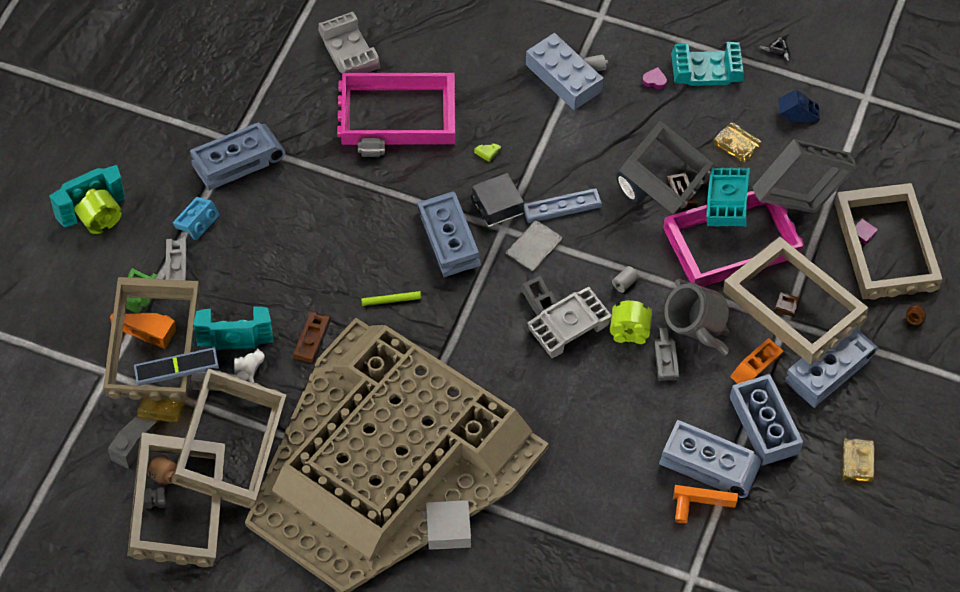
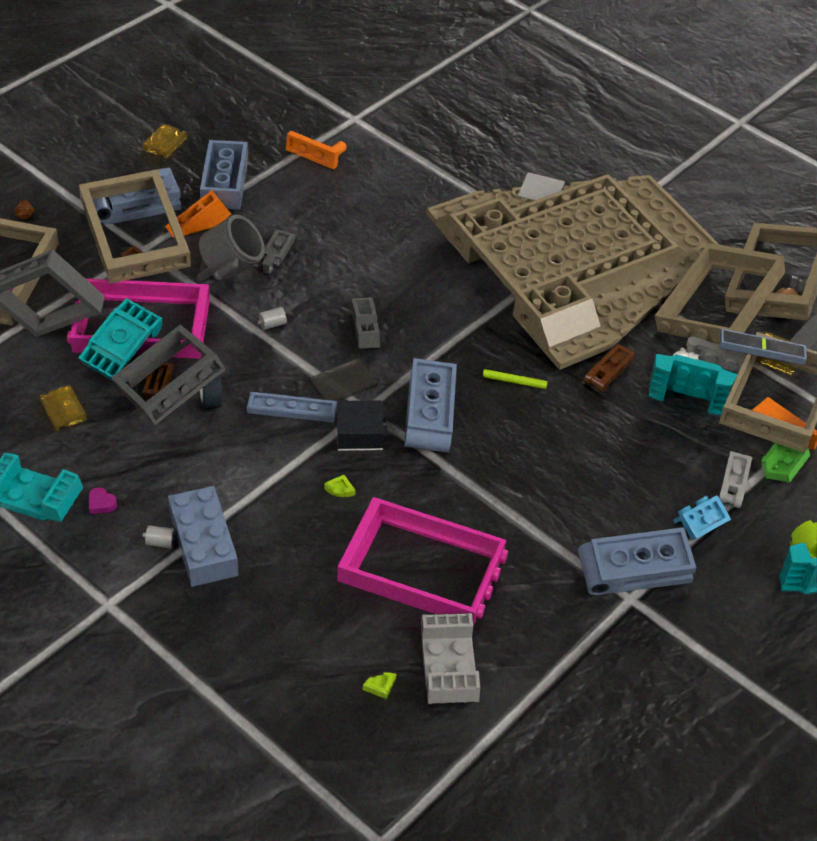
camera: 160 degrees left, 10 degrees down
dark grey brick [358,138,385,157] -> none
light grey plate [527,287,612,358] -> none
lime brick [610,301,652,344] -> none
sand blue hinge [659,420,761,498] -> none
none -> lime tile [363,672,396,699]

